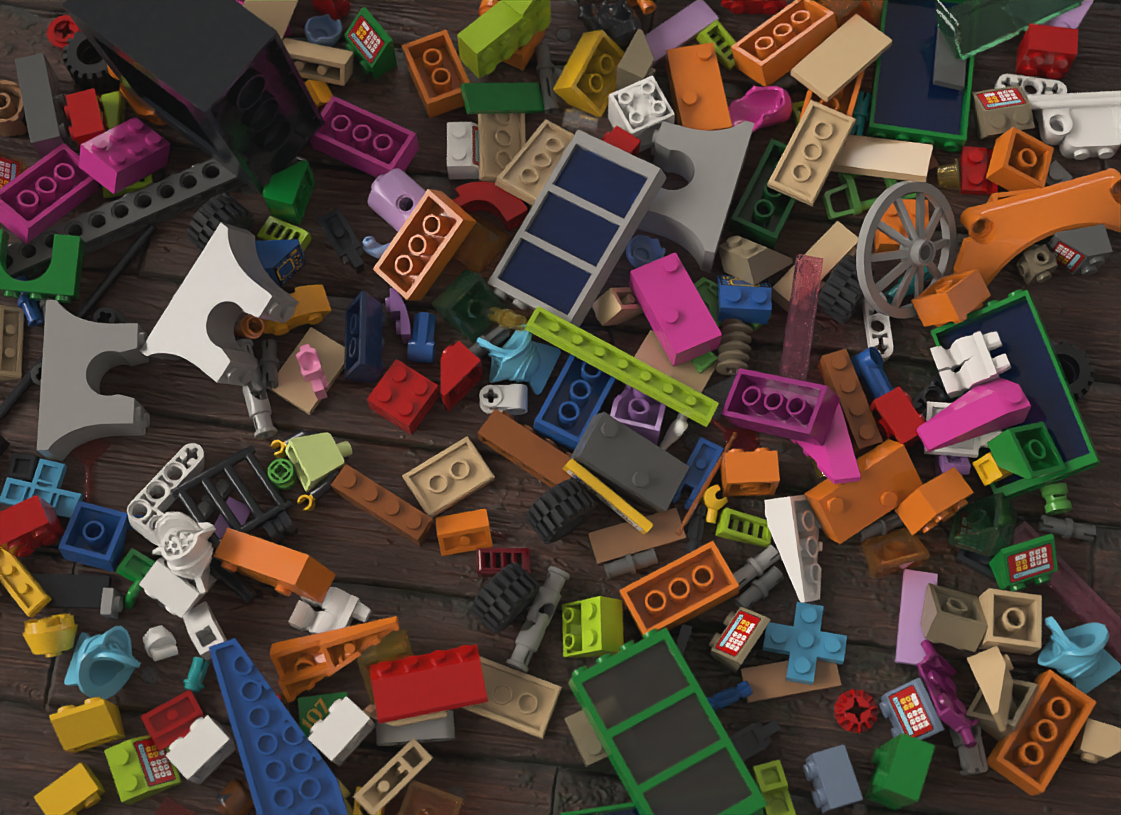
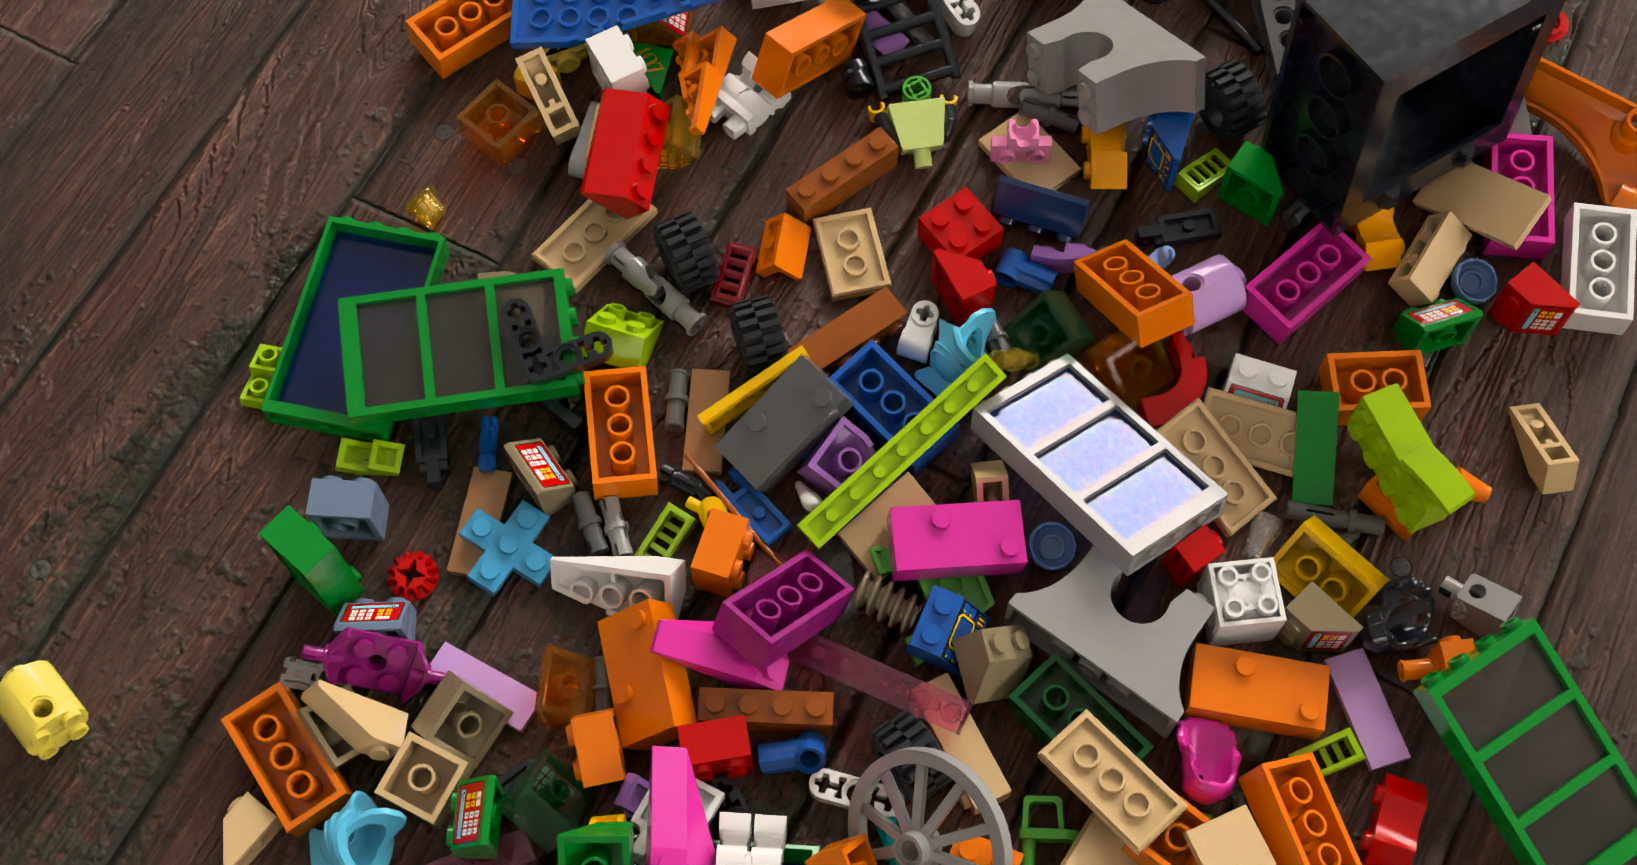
camera: 110 degrees right, 5 degrees down
none -> black beam [502,298,614,386]

